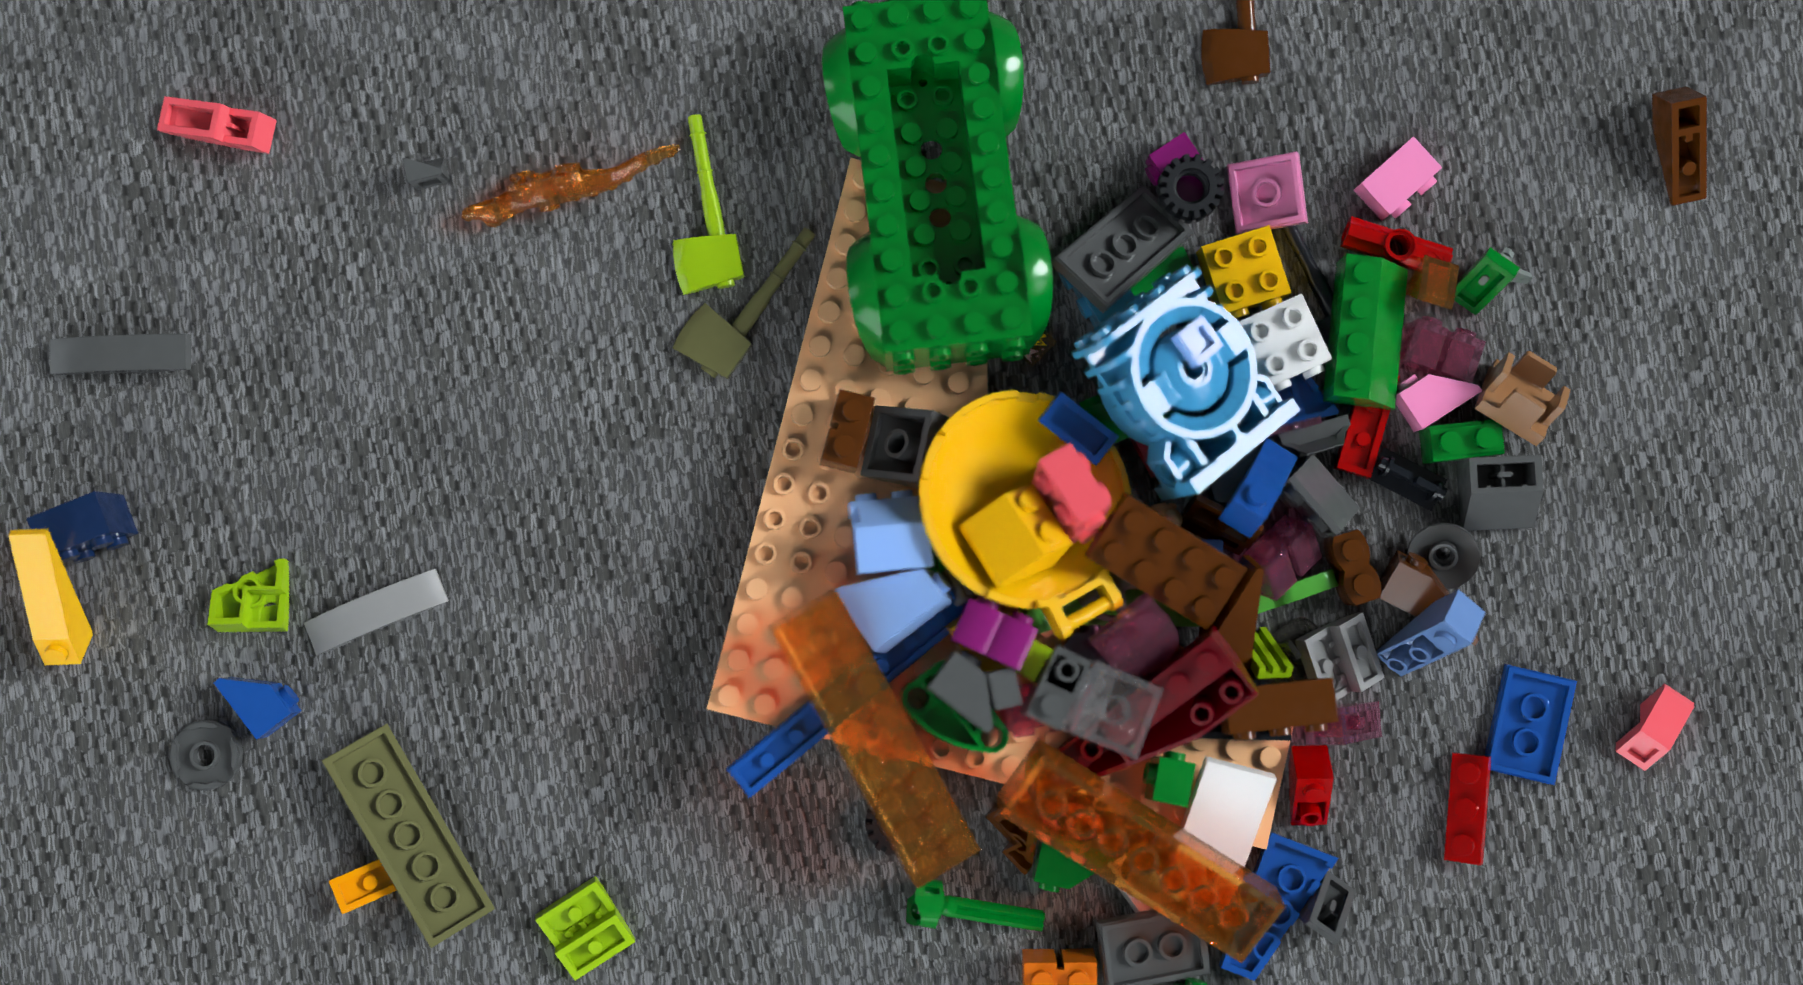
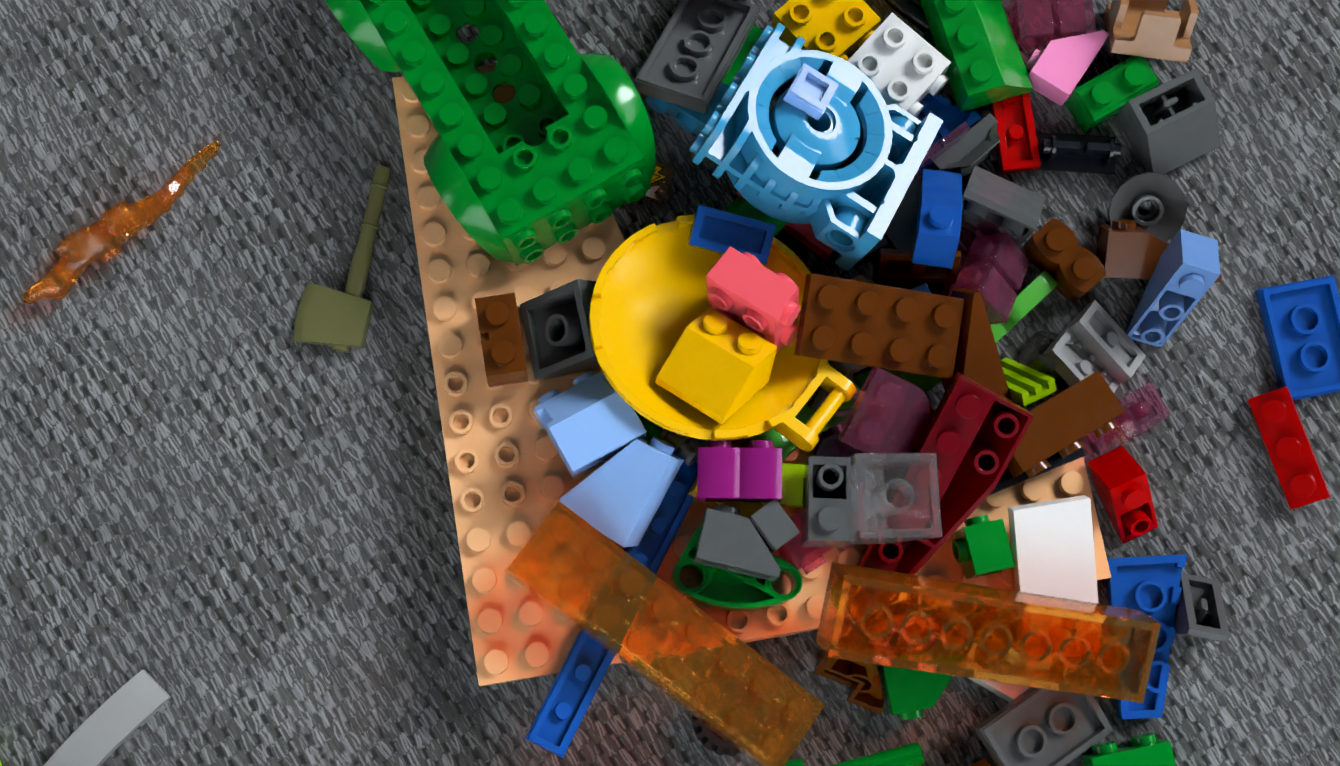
camera: 25 degrees left, 5 degrees down
lime piece [673,114,744,295] -> none

